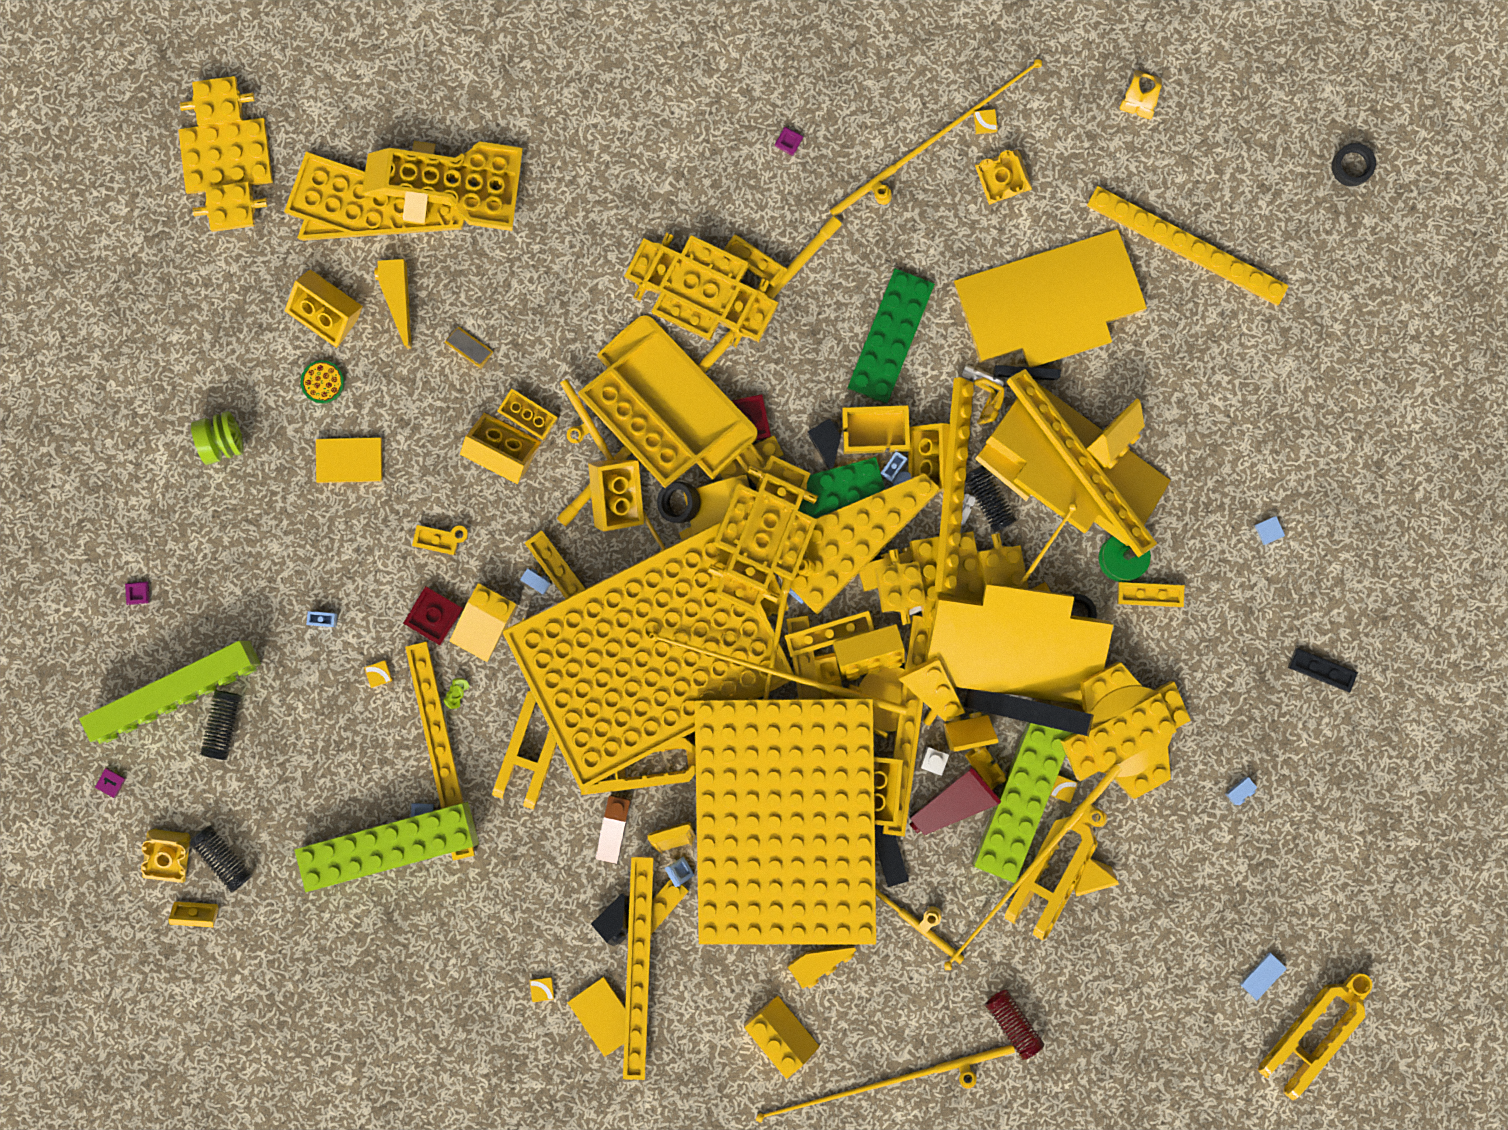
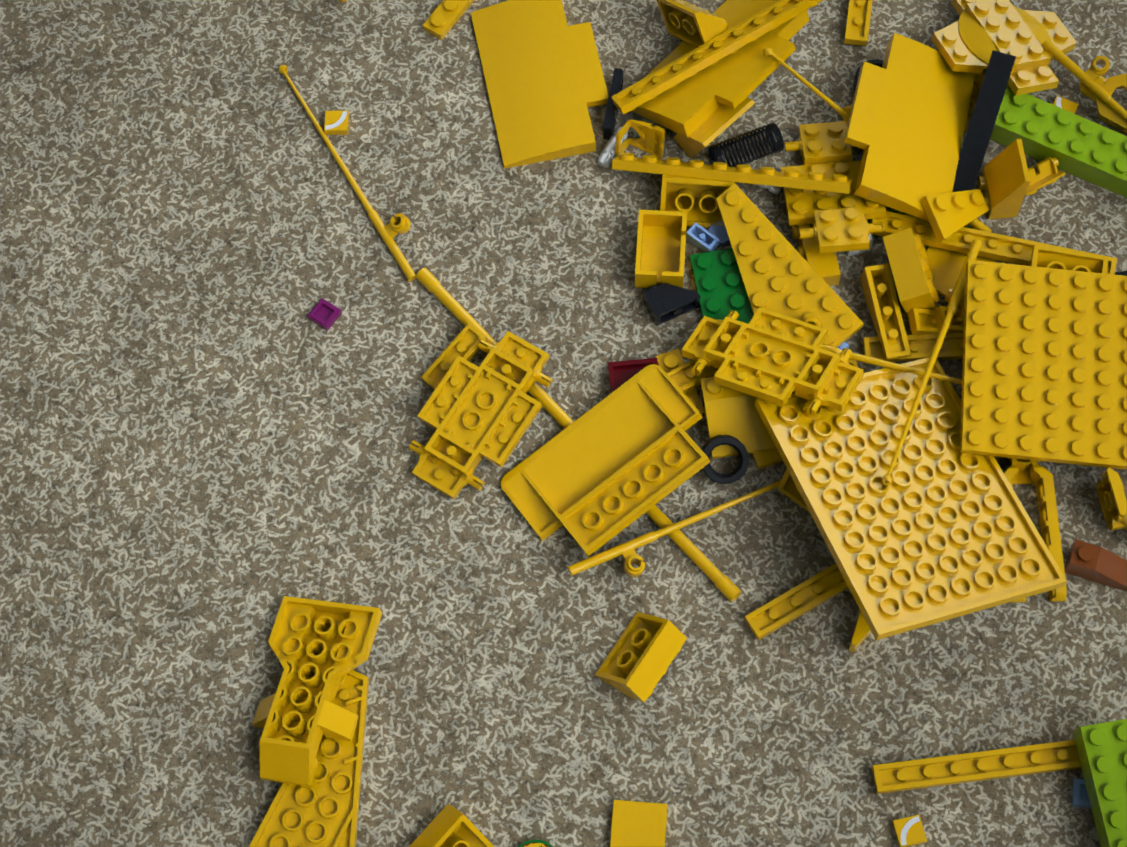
camera: 80 degrees left, 20 degrees down
yellow slope [374,259,412,349] -> none
dark red plate [403,586,464,646] -> none
yellow hinge [412,525,468,556] -> none
flat silver slope [444,326,493,369] -> none
lime piece [444,677,469,709] -> none
yellow slope [450,583,519,662] -> none
yellow piece [492,690,557,810] -> none
yellow piece [497,388,558,441] -> none
light blue piece [520,568,551,595] -> none
yellow slope [588,460,644,532] -> none
green plate [847,268,935,404] -> none
dark red slope [909,766,1001,836] -> none
white brick [919,746,949,776] -> none
yellow slope [975,149,1032,205] -> none
green wheel [1098,536,1151,582] -> none

